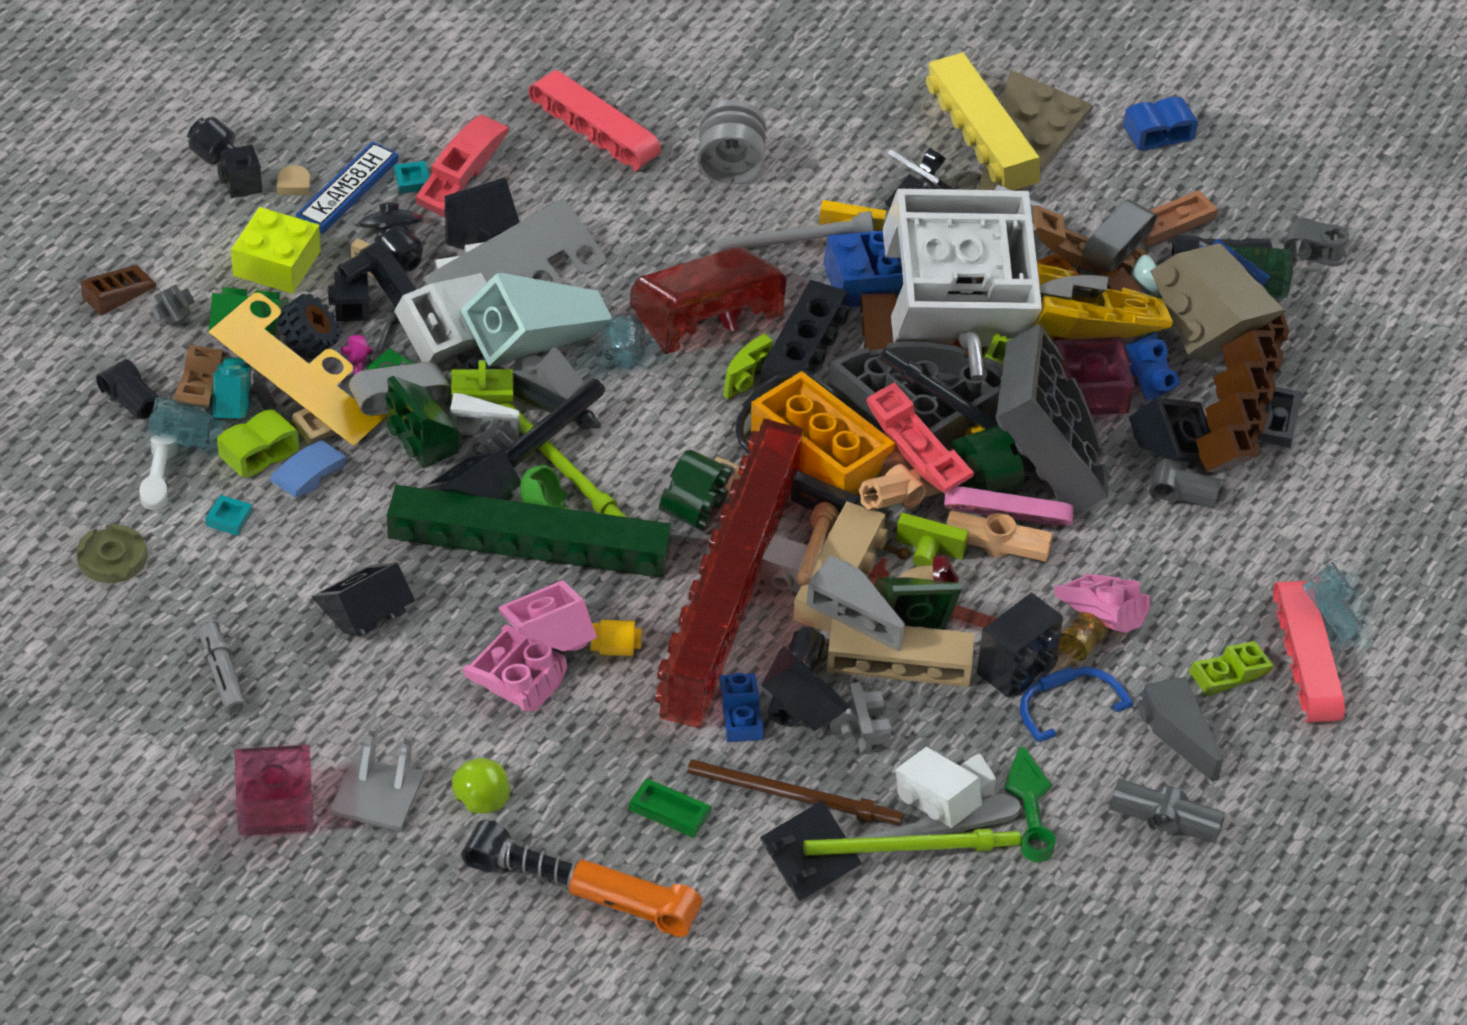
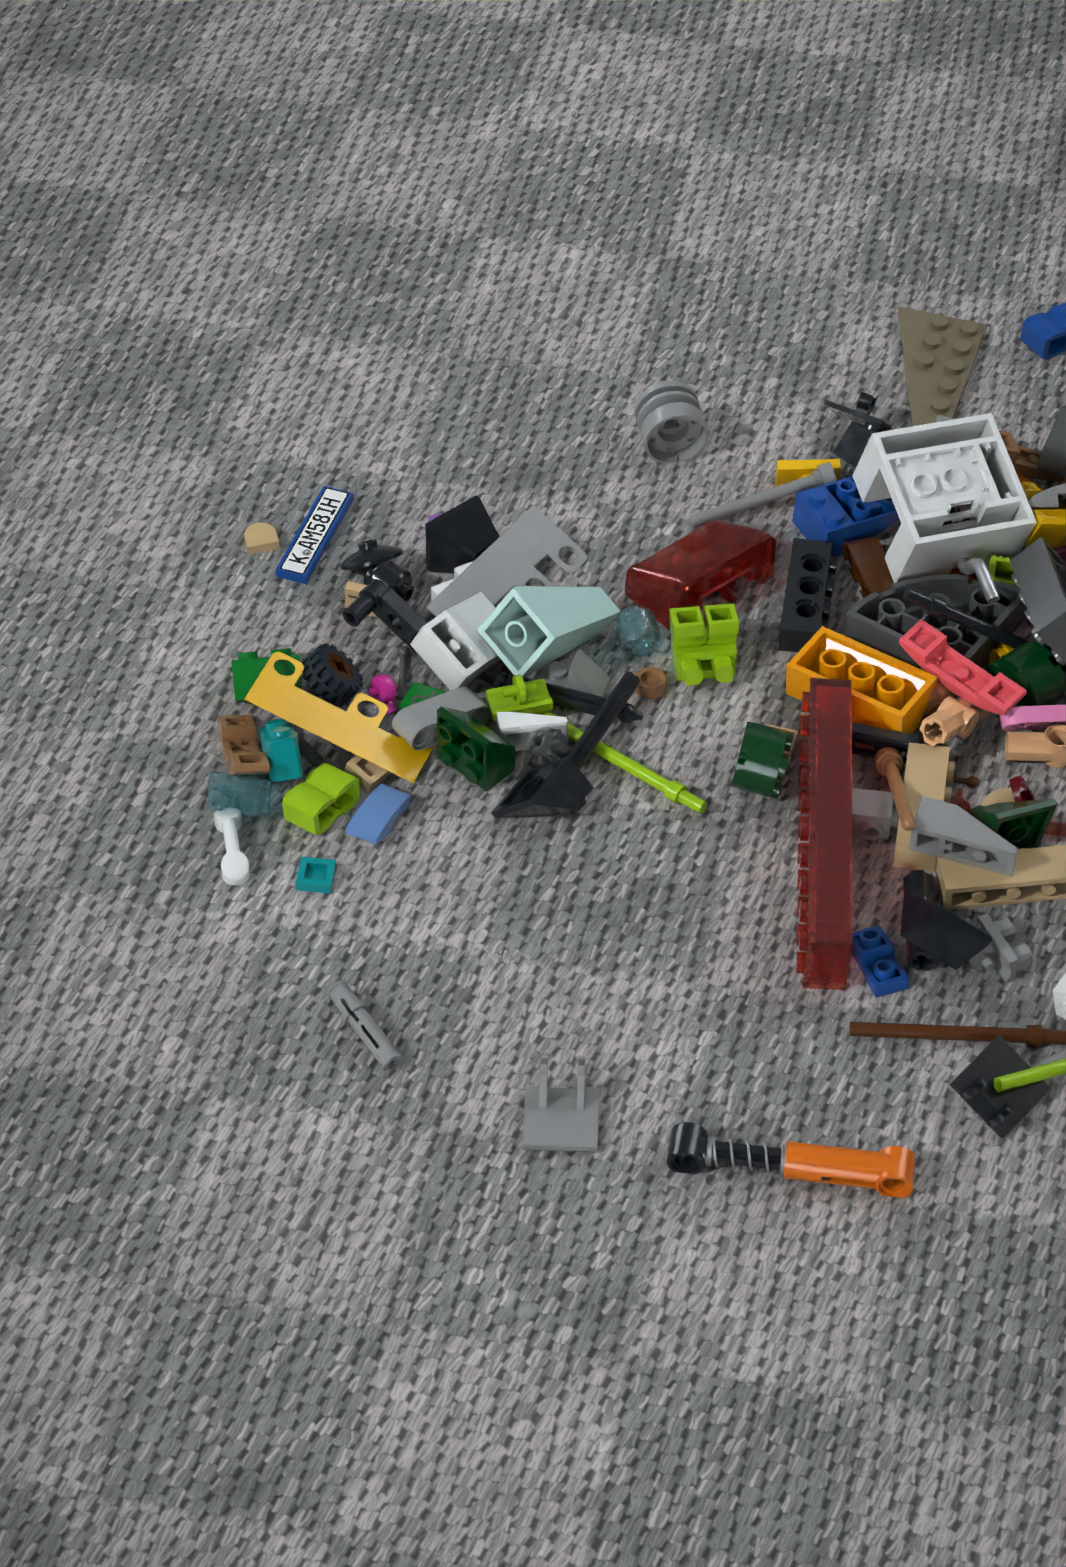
camera: 10 degrees left, 0 degrees up
olive tile [76,524,148,583] -> none
reddish brown slope [80,265,156,316] -> none
black piece [96,359,161,420] -> none
dark grey gear [151,284,195,325] -> none
black head [187,117,236,164] -> none
black brick [217,145,262,199] -> none
neon yellow brick [231,207,321,294] -> none
clear pink brick [234,745,314,836] -> none
black slope [312,562,415,636] -> none
black brick [328,272,369,322] -> none
dark green brick [387,485,672,578] -> none
teal tile [394,161,429,194] -> none
coral slope [416,114,509,217] -> none
lime hair [451,757,510,814] -> none
bright pink slope [463,624,567,711] -> none
bright pink slope [498,580,597,652] -> none
bright green hair [520,465,568,509] -> none
coral beam [528,70,661,171] -> none
yellow brick [591,620,642,656] -> none
green tile [628,778,712,838] -> none
lime slope [723,333,773,399] -> none
black piece [735,370,834,467] -> none
lime tile [896,512,968,567] -> none
light yellow brick [926,52,1040,191] -> none
none -> medium nougat tile [635,667,667,699]
none -> lime hips [669,603,739,686]

